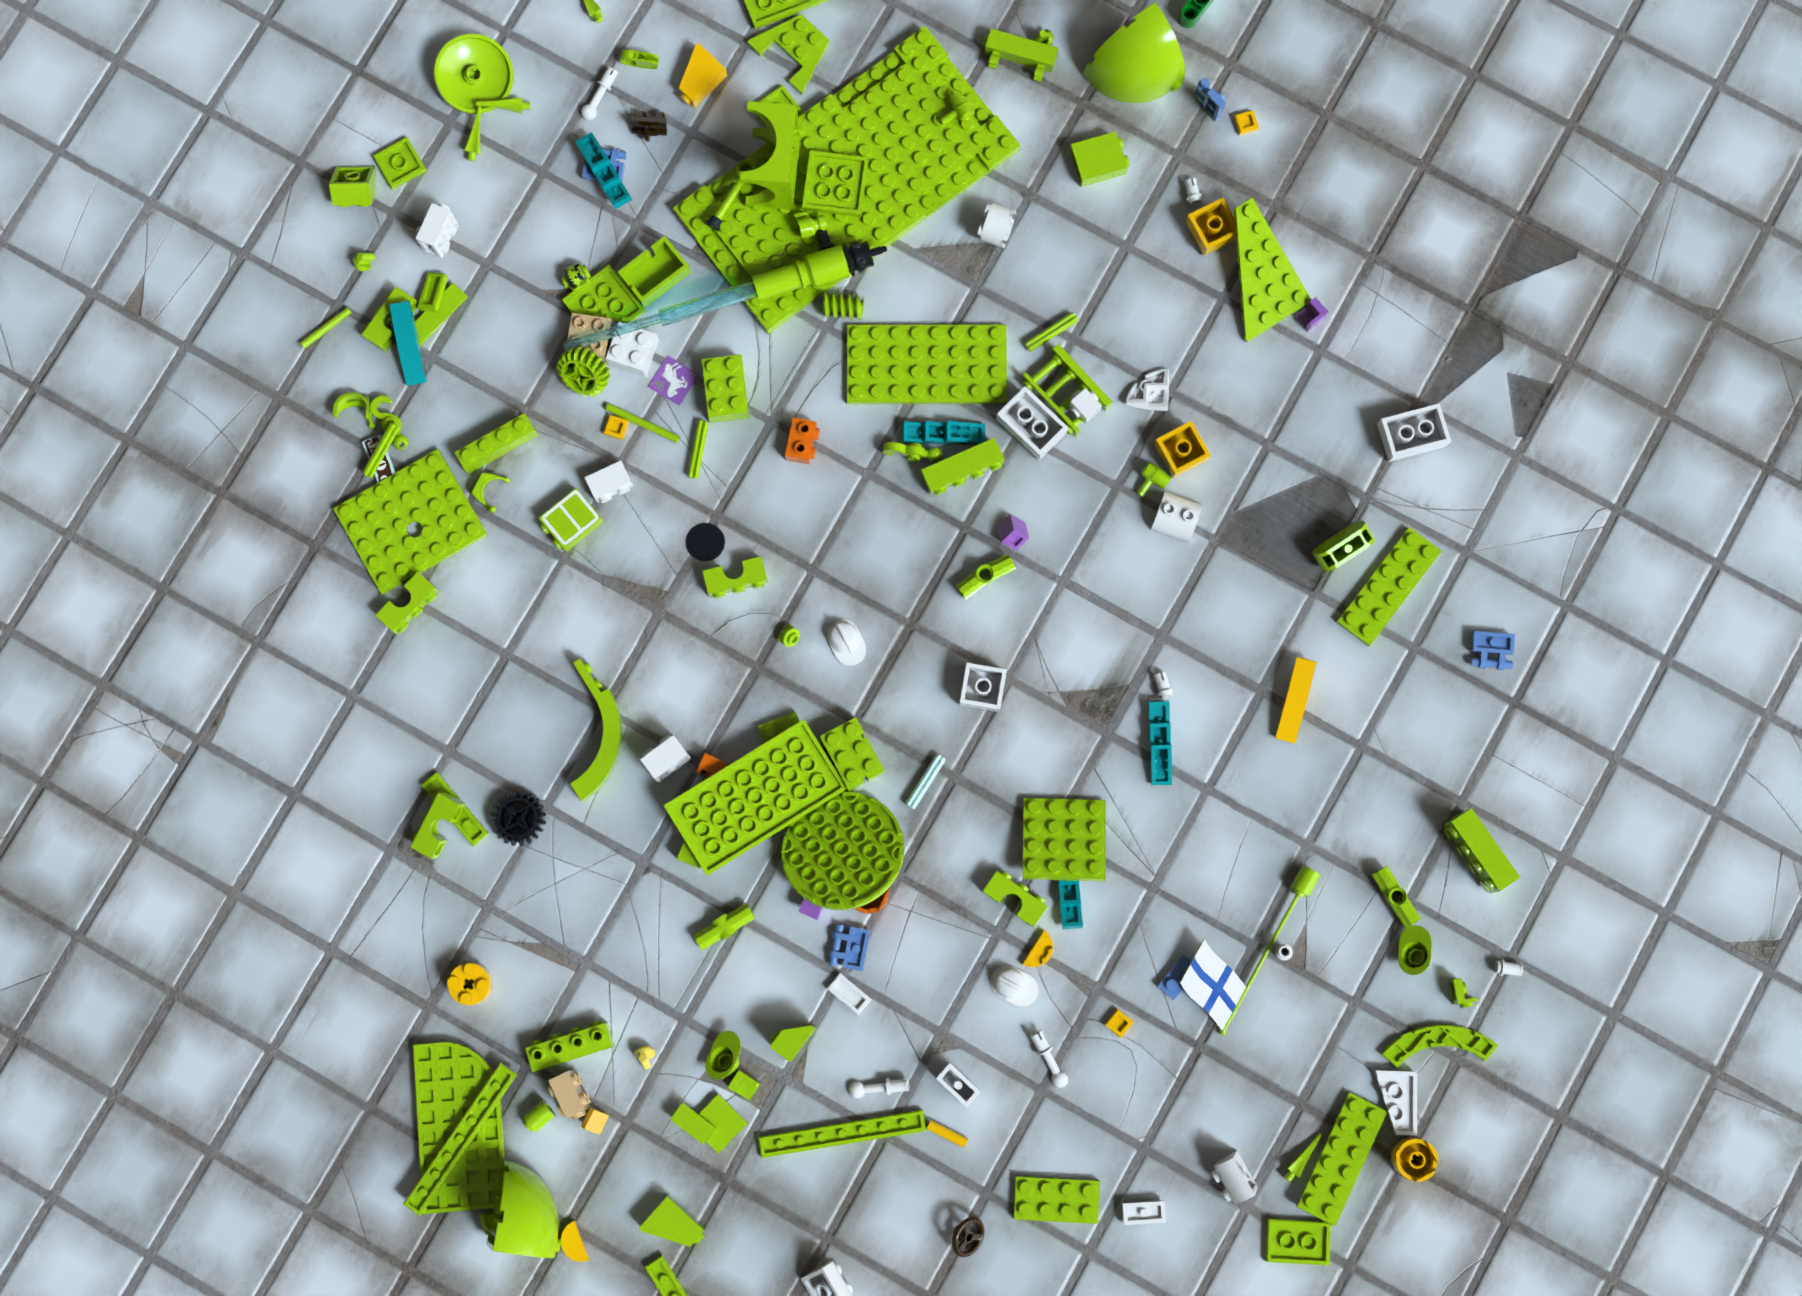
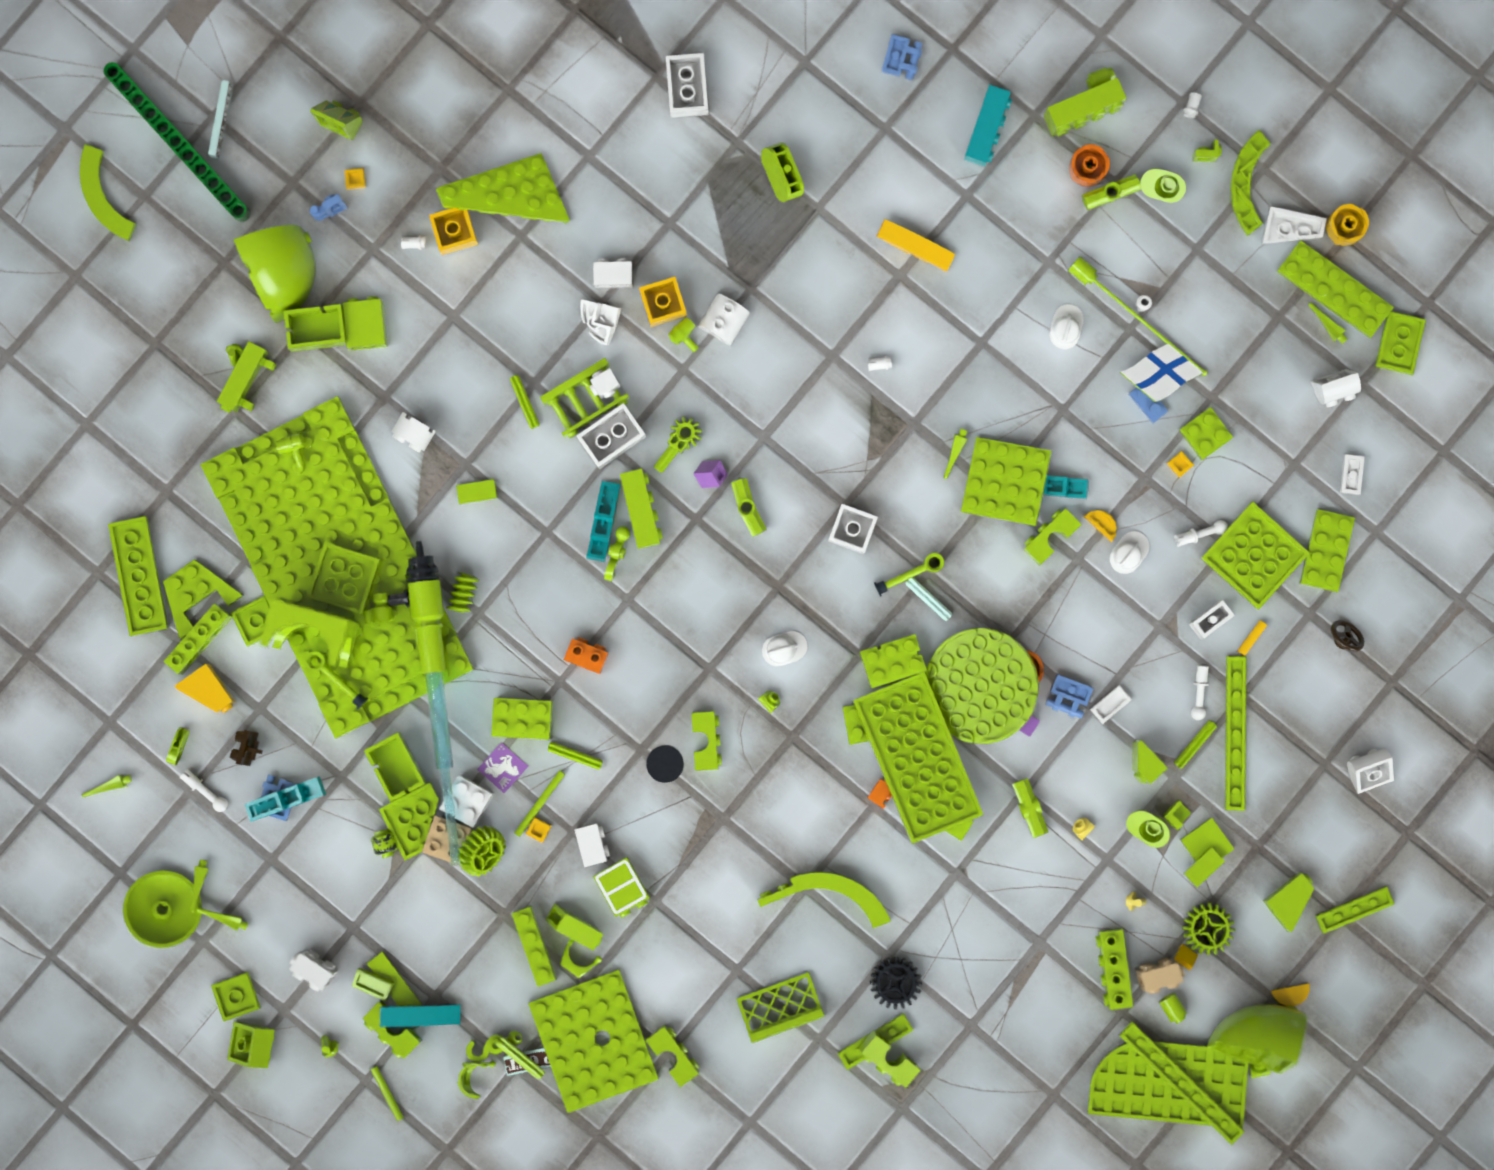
camera: 80 degrees left, 5 degrees up
yellow brick [447,963,492,1005] -> none
white brick [640,735,692,783] -> none
lime plate [847,325,1007,404] -> none
teal slope [1148,700,1172,786] -> none
medium lavender panel [1295,297,1329,332] -> none
lime plate [1336,527,1442,647] -> none
none -> lime brick [163,603,233,675]
none -> lime piece [284,304,346,352]
none -> lime slope [310,100,363,141]
none -> lime tile [456,479,497,505]
none -> lime slope [545,903,603,951]
none -> white brick [593,258,633,288]
none -> lime gear [654,417,702,473]
none -> lime fence [736,972,825,1044]
none -> lime piece [874,553,944,597]
none -> lime piece [943,428,968,479]
none -> teal brick [964,84,1013,167]
none -> white piece [1050,304,1084,349]
none -> orange brick [1069,144,1110,187]
none -> light yellow plate [1073,818,1095,840]
none -> lime brick [1086,67,1116,89]
none -> lime axle [1174,720,1217,769]
none -> lime plate [1179,407,1233,461]
none -> lime gear [1182,902,1235,955]
none -> lime plate [1200,502,1310,610]

